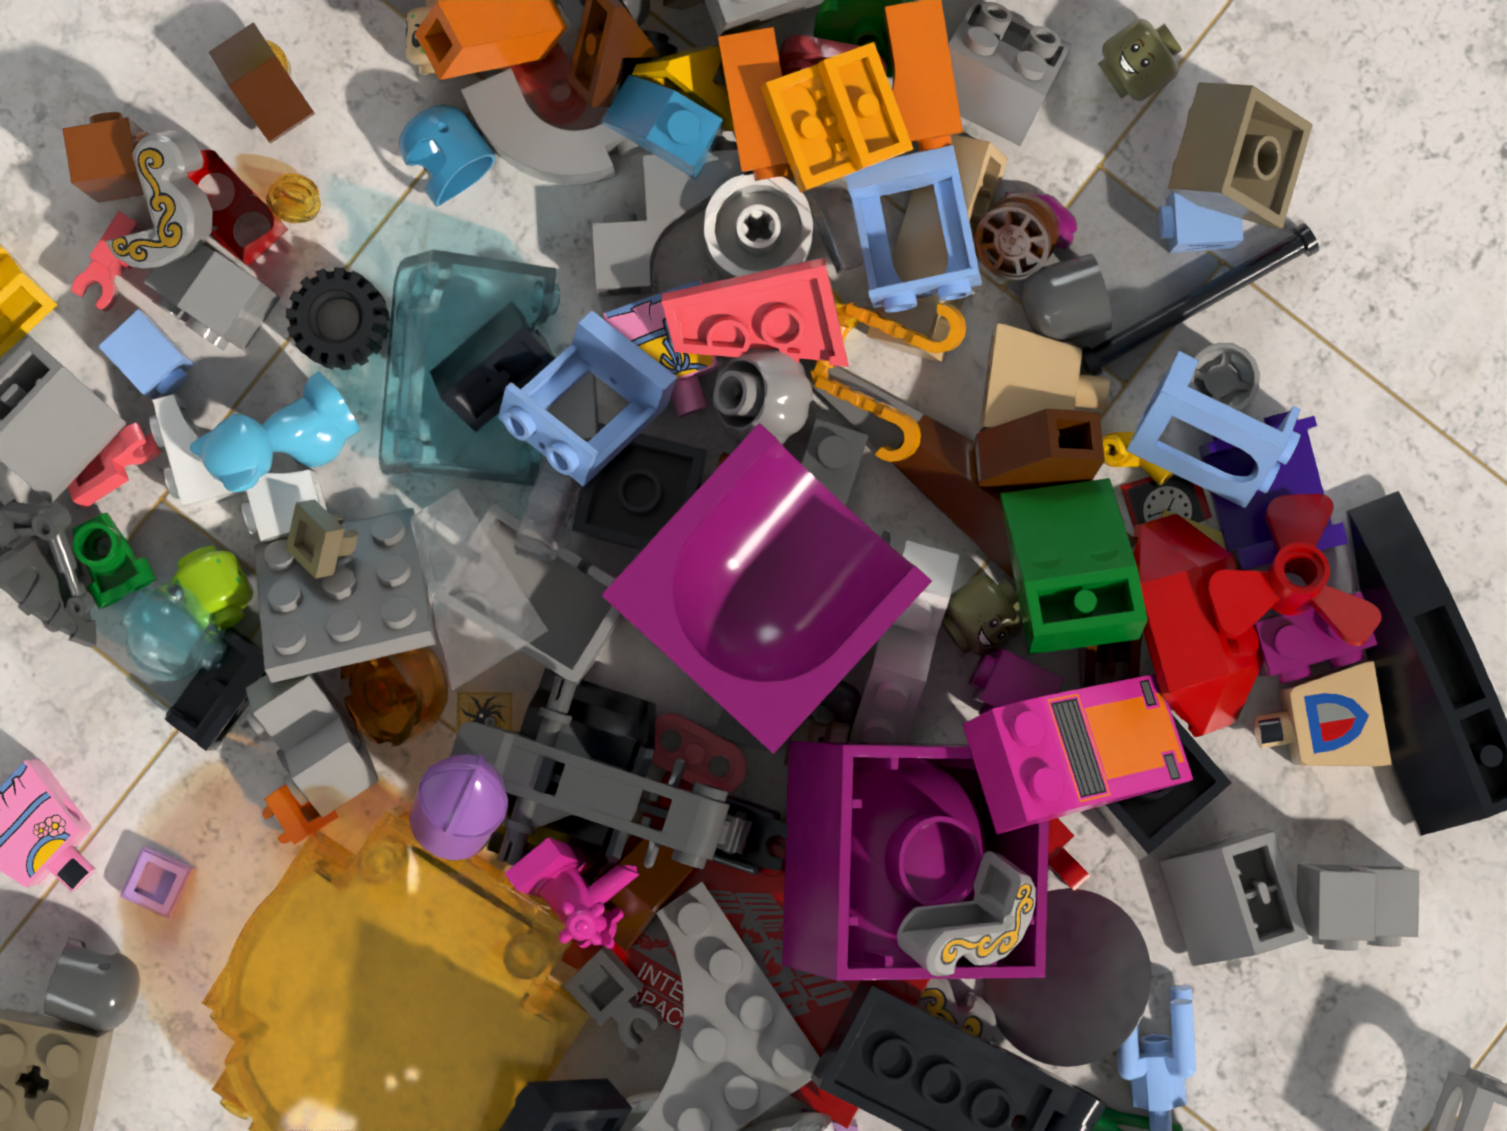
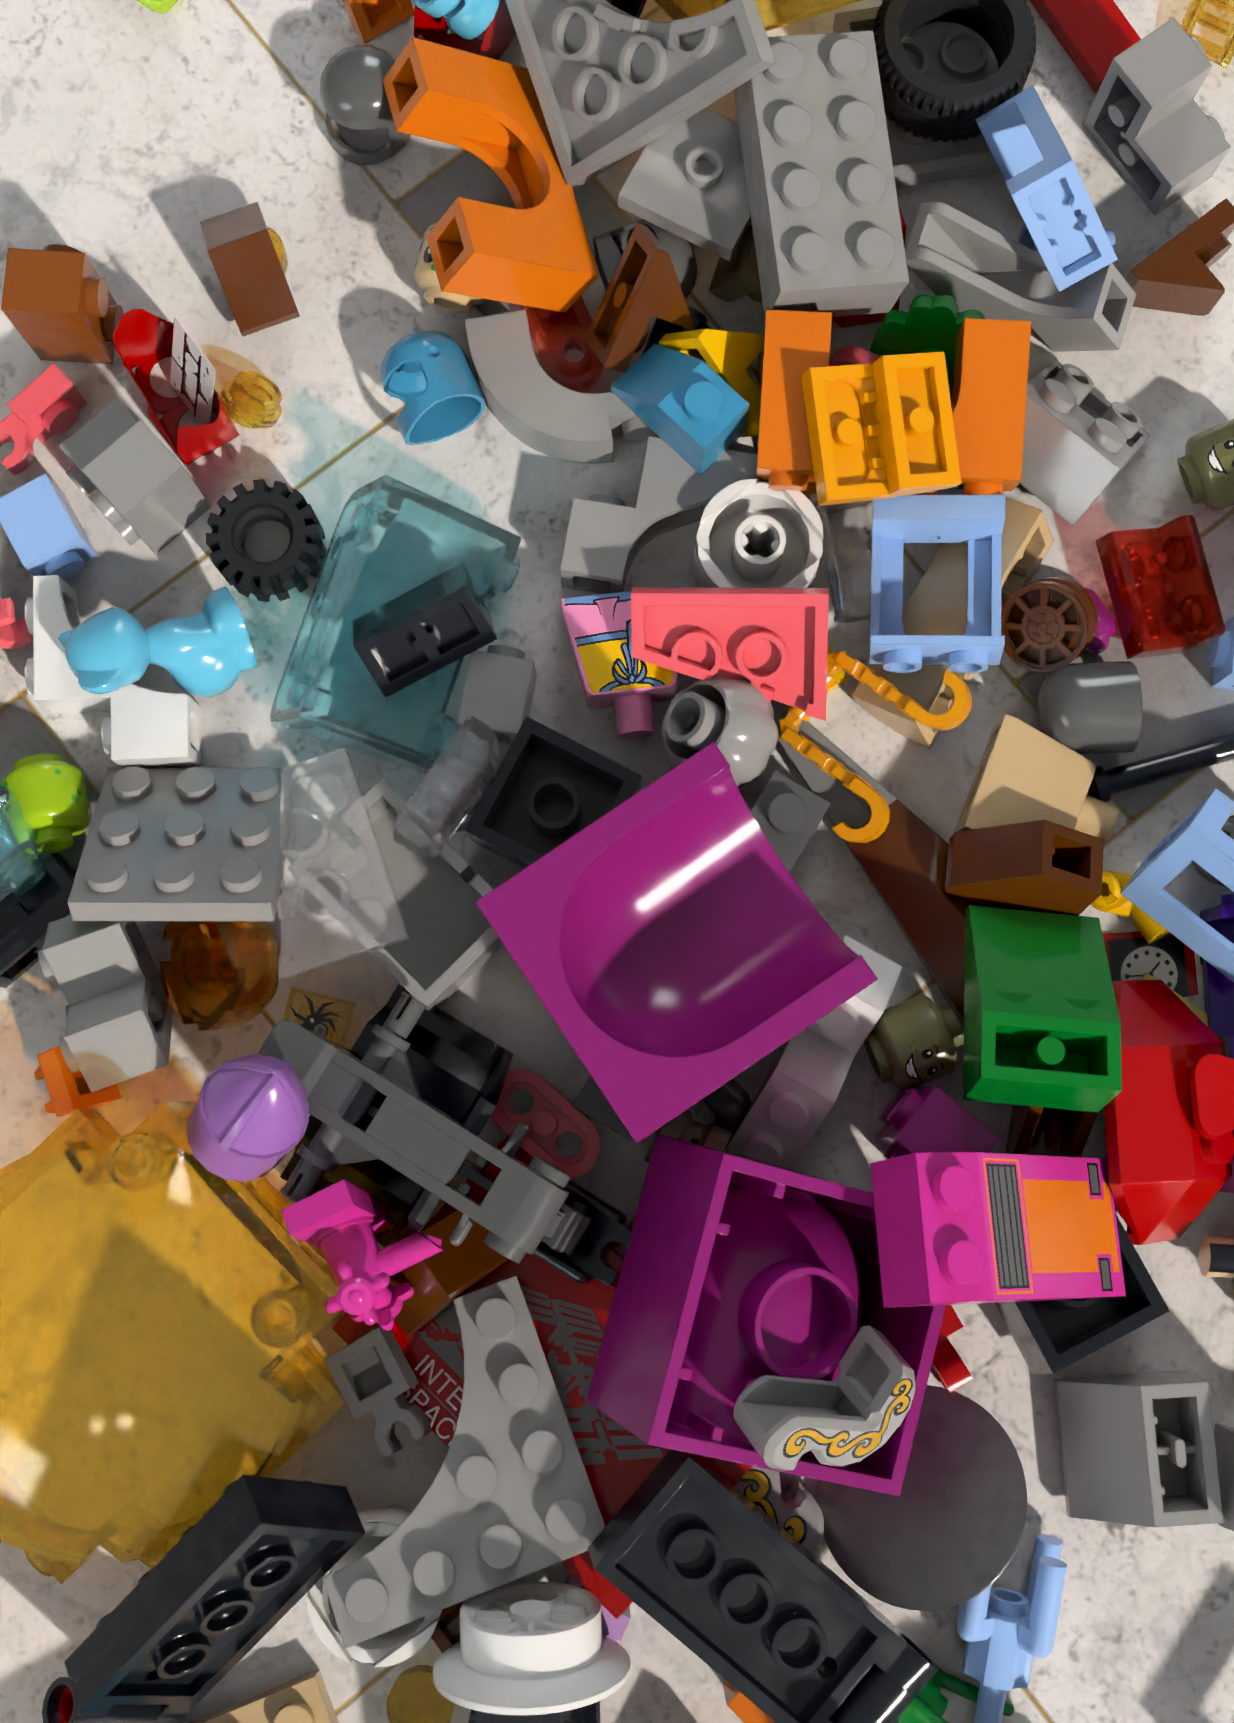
camera: 15 degrees right, 5 degrees down
light grey animal [105,130,213,269] -> none
dark tan tile [286,499,359,579] -> none
light blue panel [498,311,677,486] -> none
none -> white sticker [170,317,216,425]
none -> clear red bracket [1095,515,1225,659]

